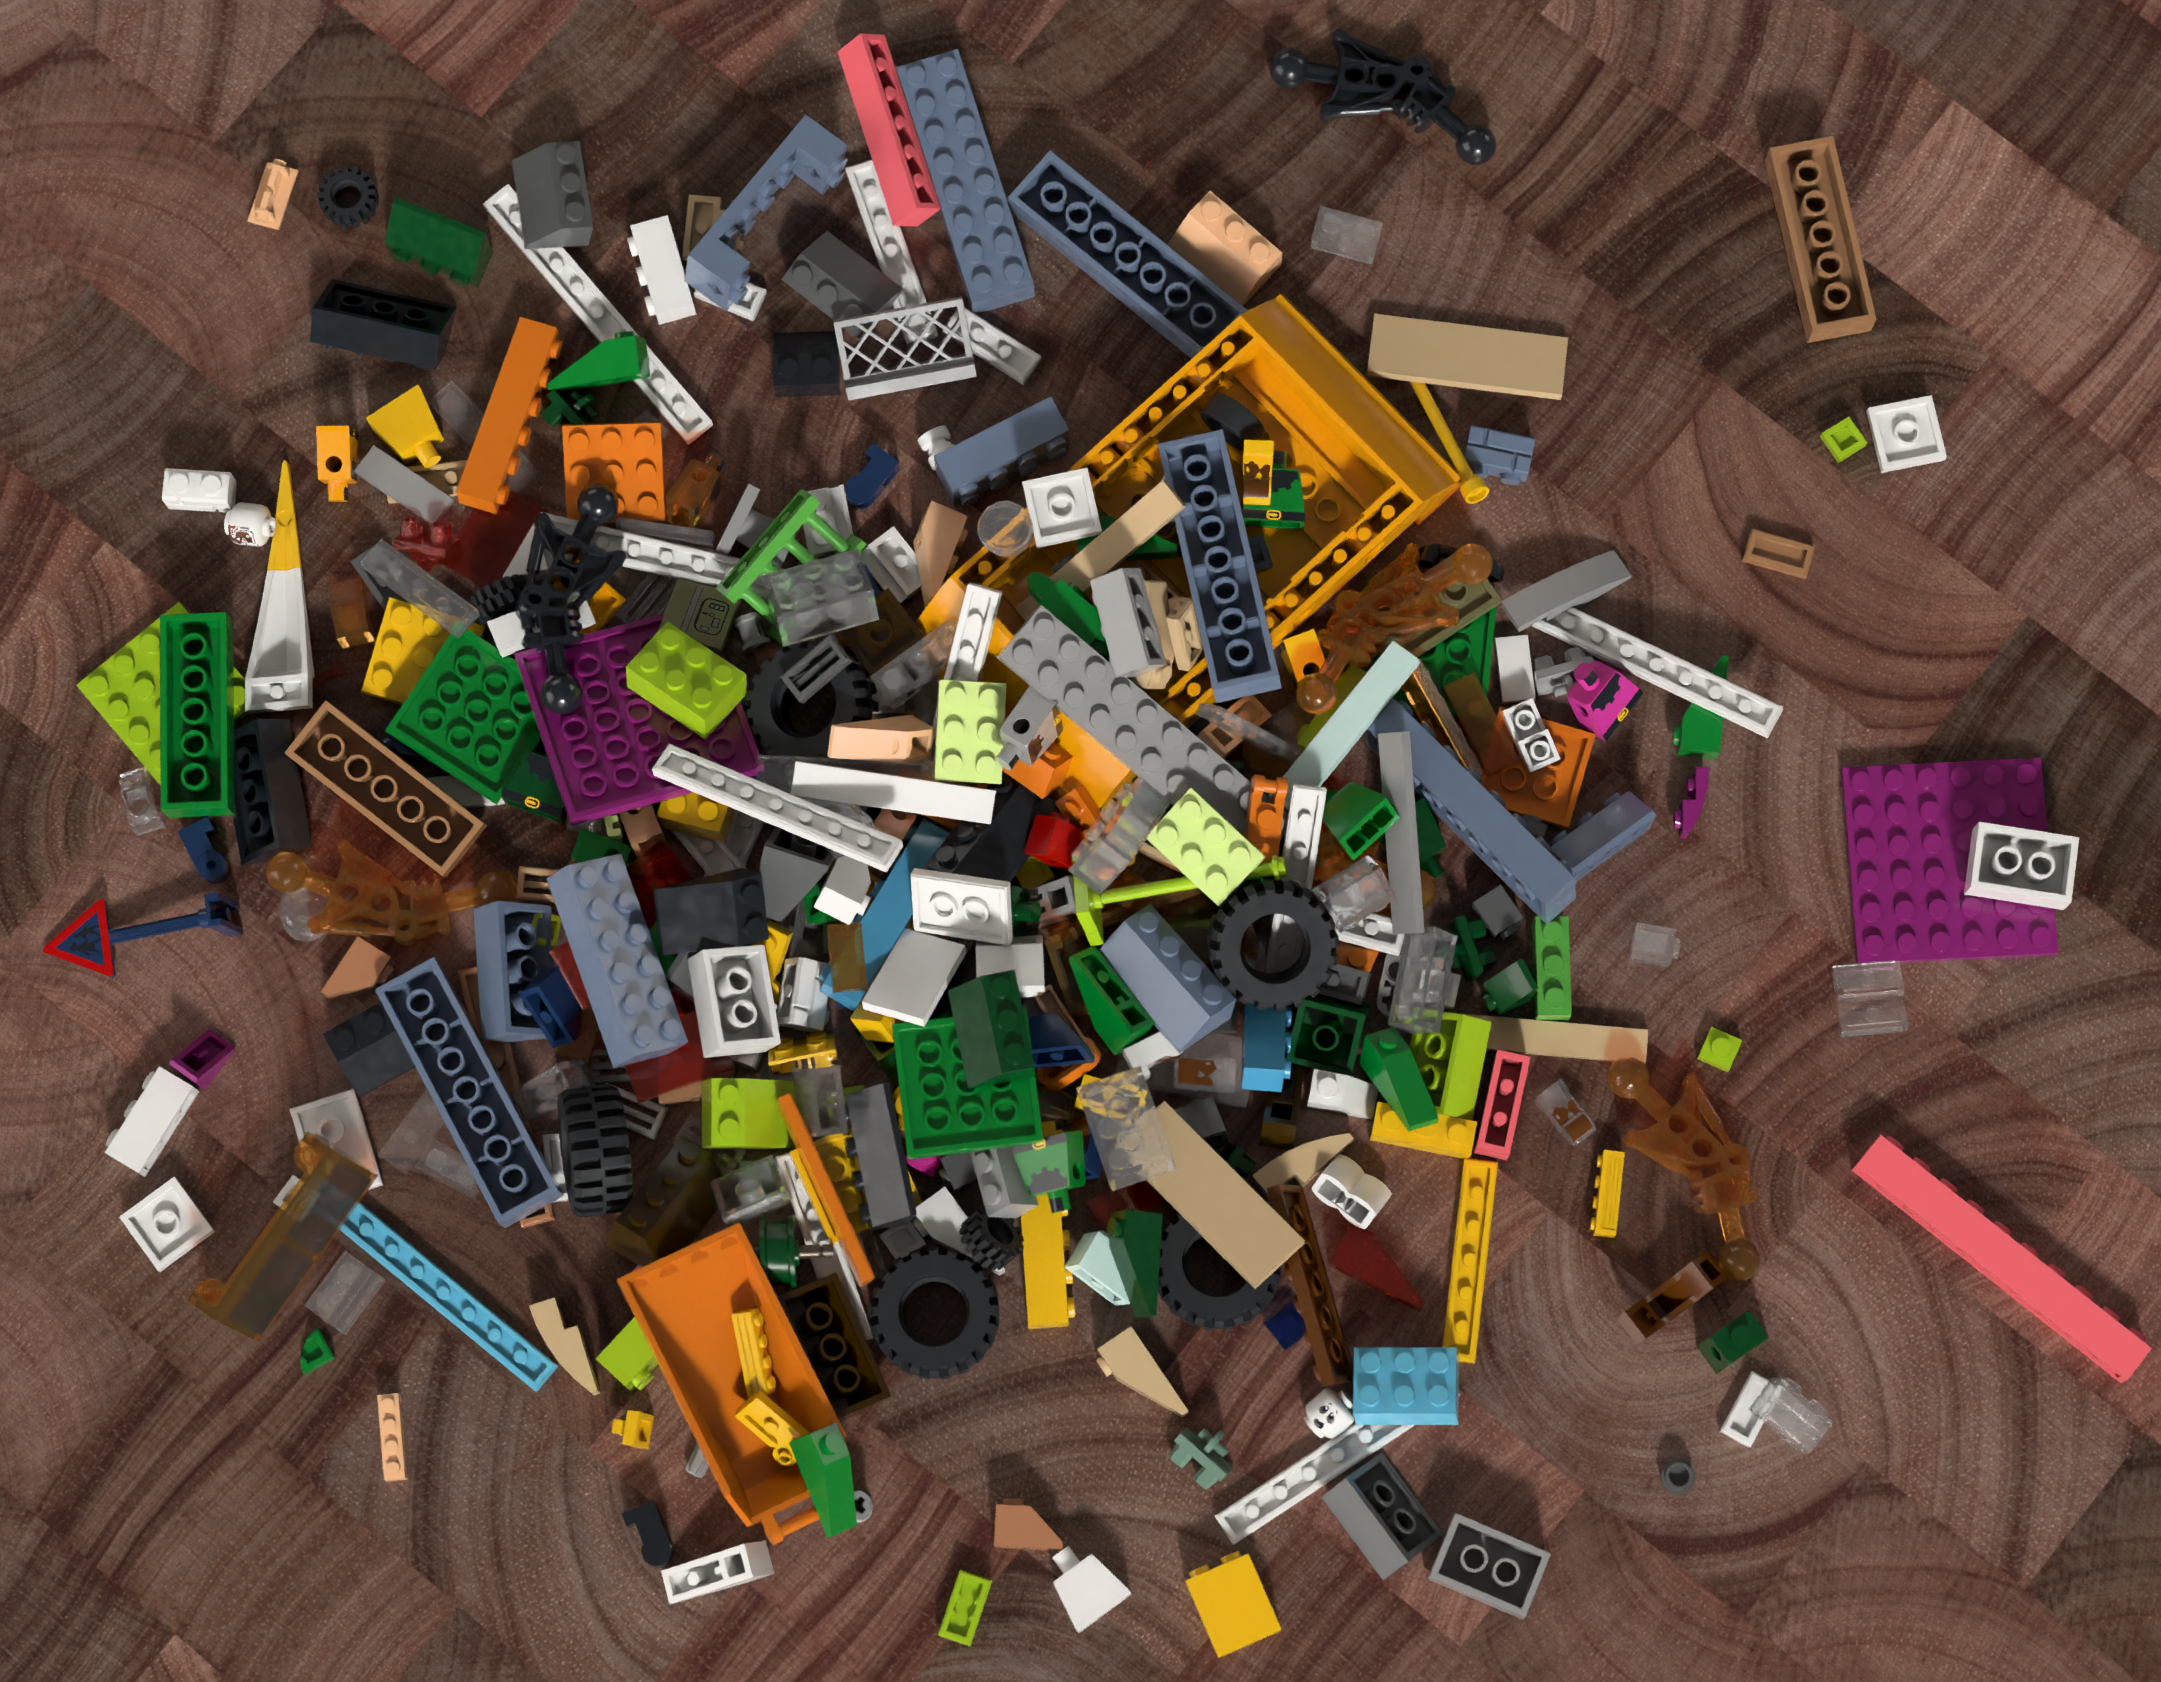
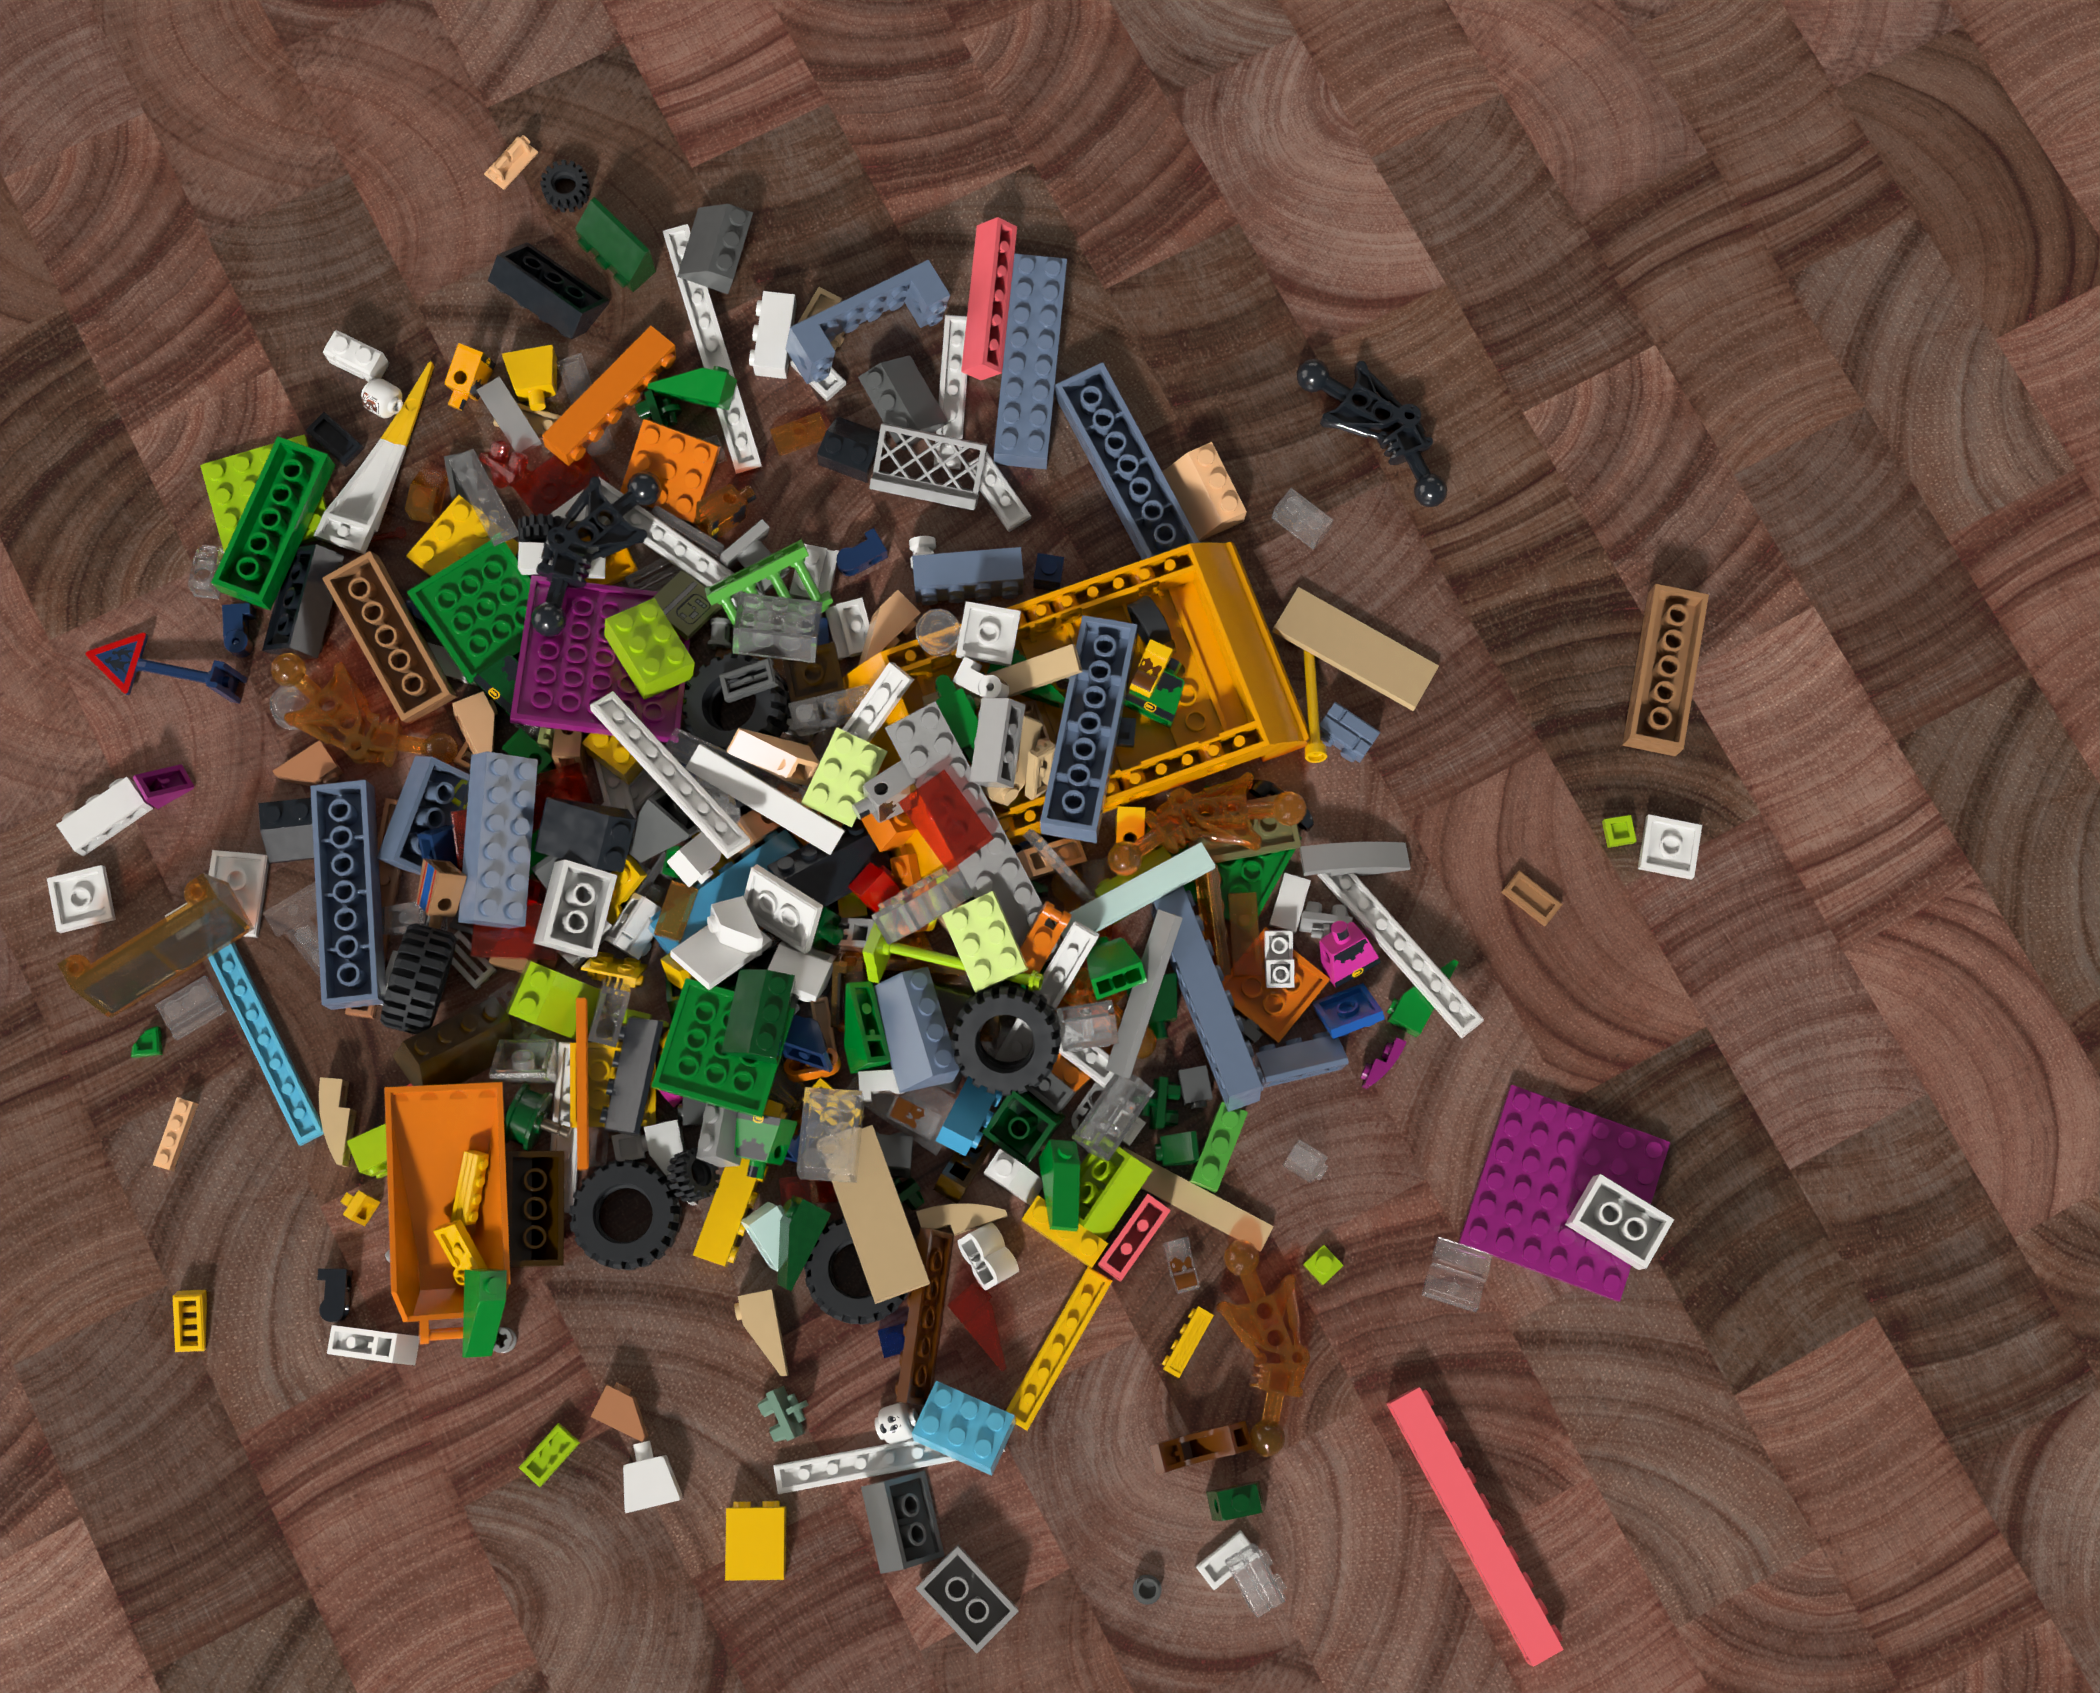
camera: 15 degrees right, 0 degrees up
none -> yellow slope [173,1290,207,1352]
none -> black tile [305,412,364,467]
none -> medium nougat torso [417,858,467,929]
none -> light nougat slope [452,692,498,755]
none -> white slope [707,896,763,957]
none -> clear orange plate [770,411,827,456]
none -> clear red tile [898,769,994,872]
none -> white leg [952,656,1009,698]
none -> dark blue brick [1033,553,1064,591]
none -> blue plate [1312,983,1385,1039]

